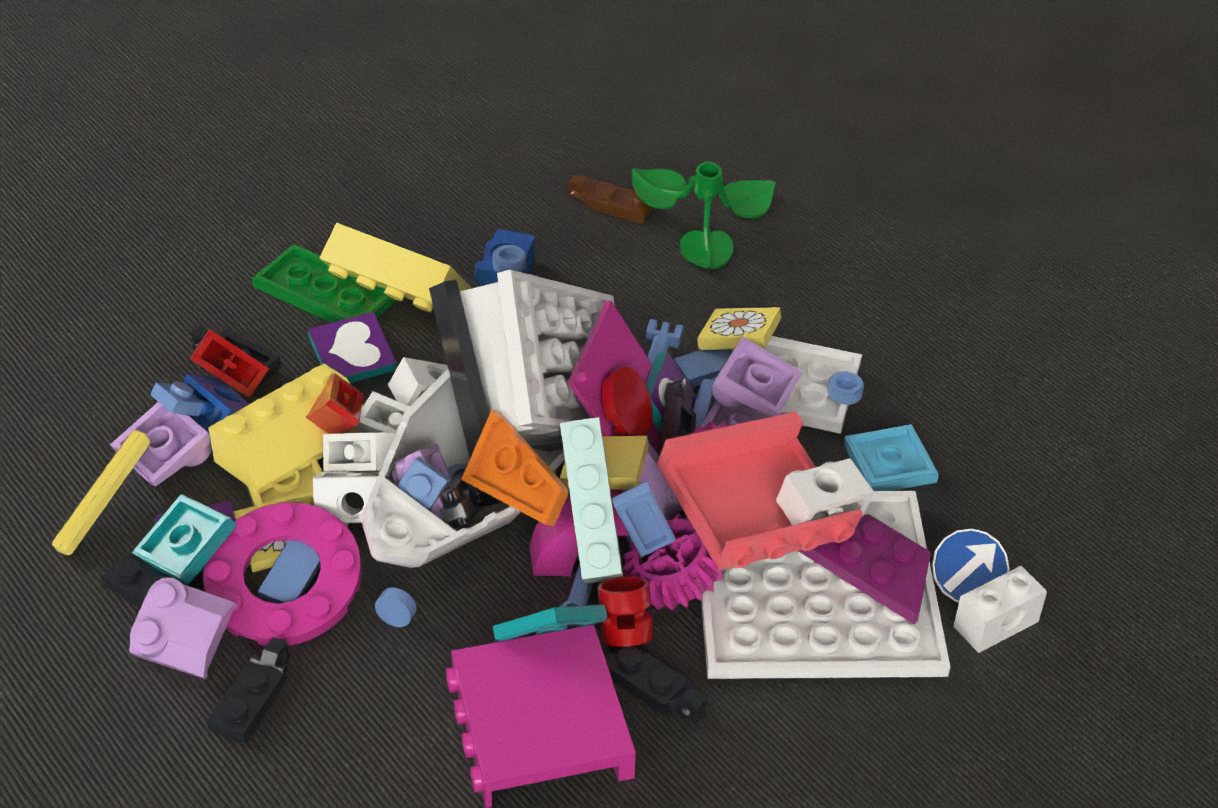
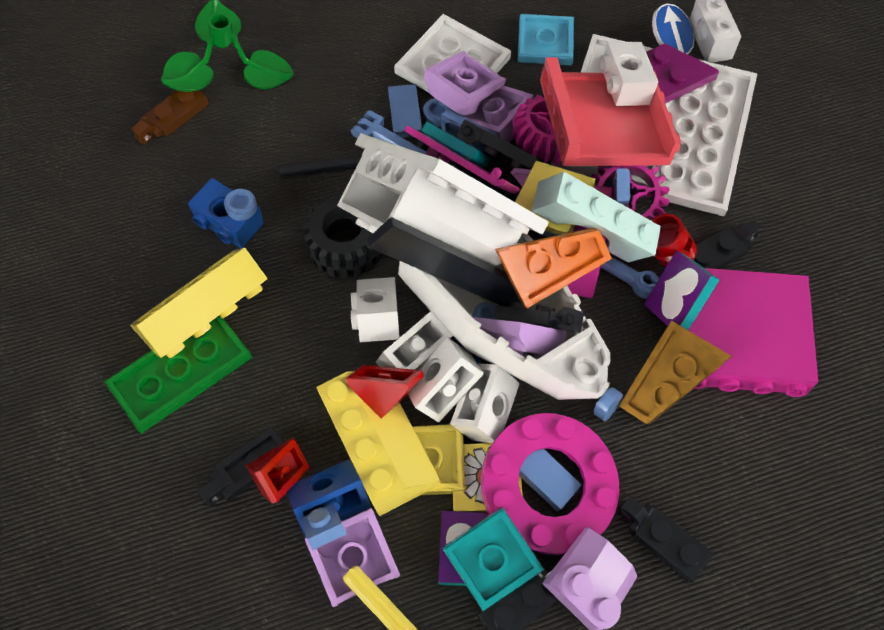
camera: 70 degrees left, 20 degrees up
tile [308,312,397,383] -> none
medium blue plate [397,457,451,511] -> none
red tile [601,367,652,436] -> none
light yellow tile [697,307,781,350] -> none
medium blue tile [827,371,864,405] -> none
none -> pearl gold wing [619,321,733,424]

